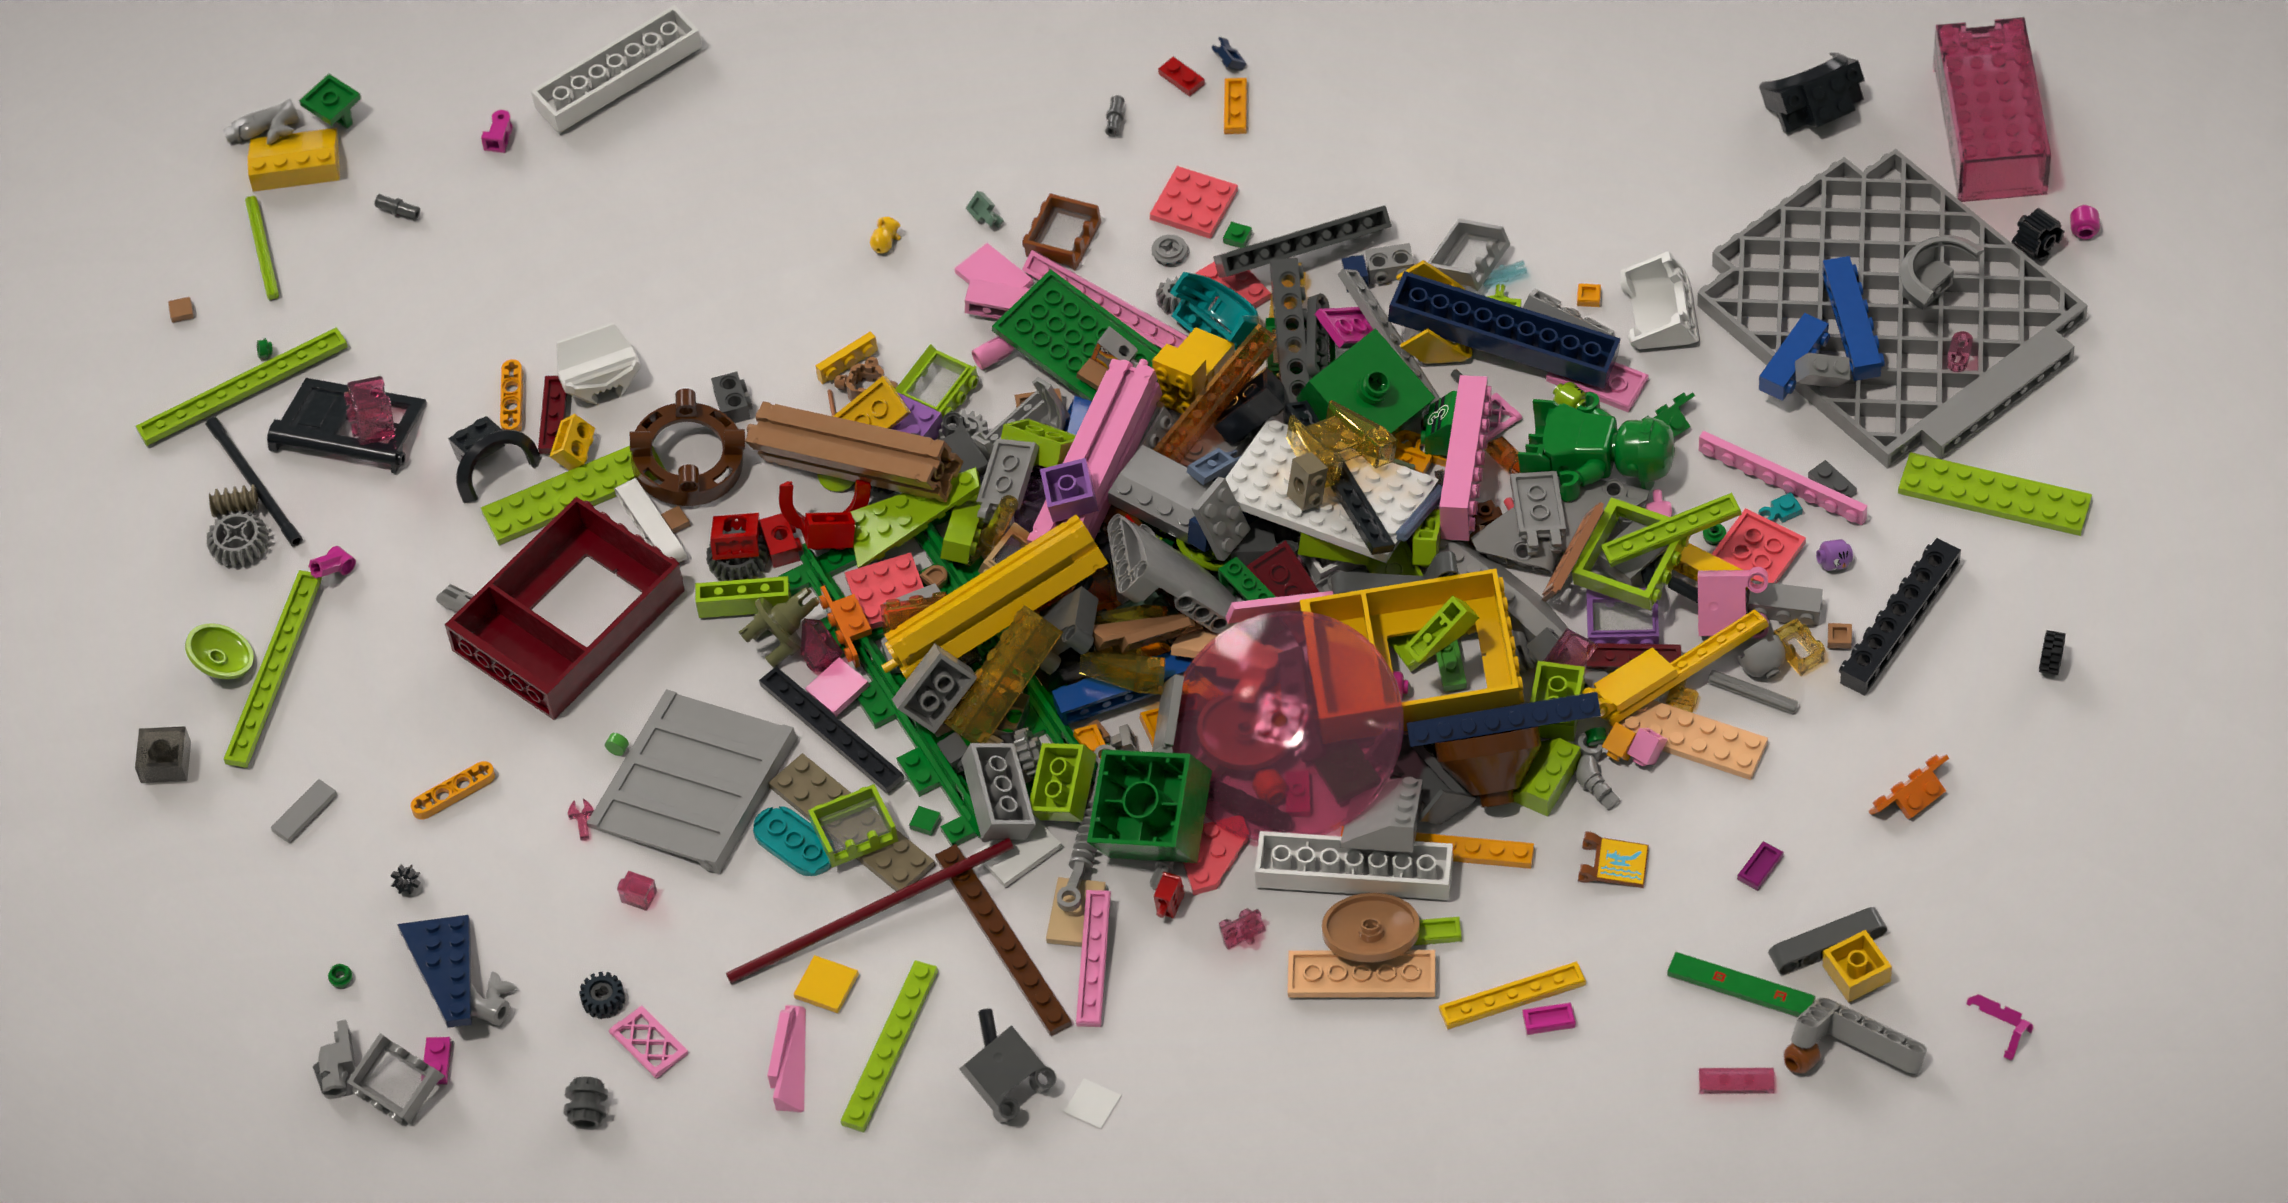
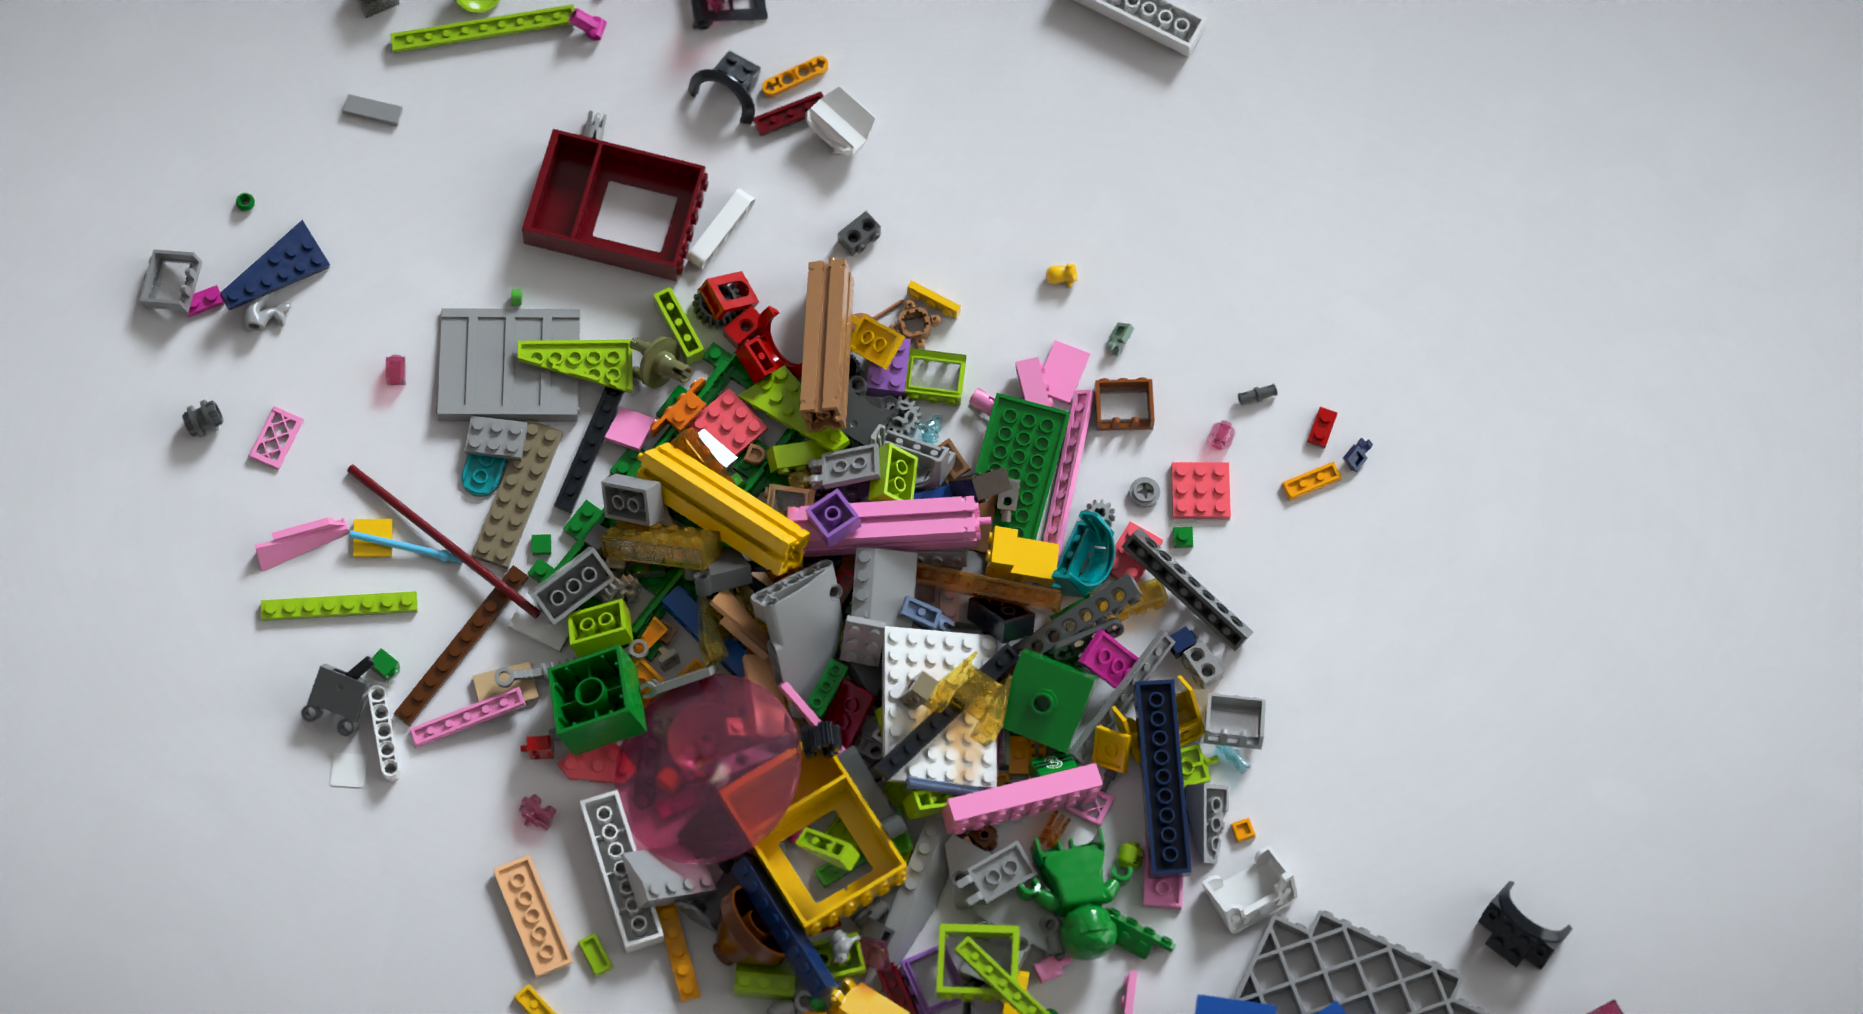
camera: 55 degrees right, 15 degrees up
light grey plate [313,1020,356,1099] -> none
black gear [391,864,421,894] -> none
light orange beam [411,761,495,820] -> none
lime plate [480,445,666,545] -> none
yellow brick [549,414,595,470] -> none
clear pink bar [568,799,594,841] -> none
black bush [579,971,625,1019] -> none
reddish brown piece [630,388,745,506] -> none
medium nougat tile [661,505,690,534] -> none
clear pink slope [801,618,843,672] -> none
window [808,784,898,868] -> none
medium nougat dish [1322,893,1420,962] -> none
nougat piece [1542,502,1604,602] -> none
none -> medium azure bar [349,530,463,564]
none -> white beam [368,686,400,782]
none -> green brick [370,648,400,682]
none -> light grey plate [464,416,528,460]
none -> lime wing [518,339,633,394]
none -> black brick [800,721,842,758]
none -> light grey animal [828,929,861,964]
none -> clear light blue animal [914,415,943,443]
none -> dark brown wedge [948,467,1012,504]
none -> yellow plate [1091,725,1132,774]
none -> clear pink head [1208,421,1236,450]

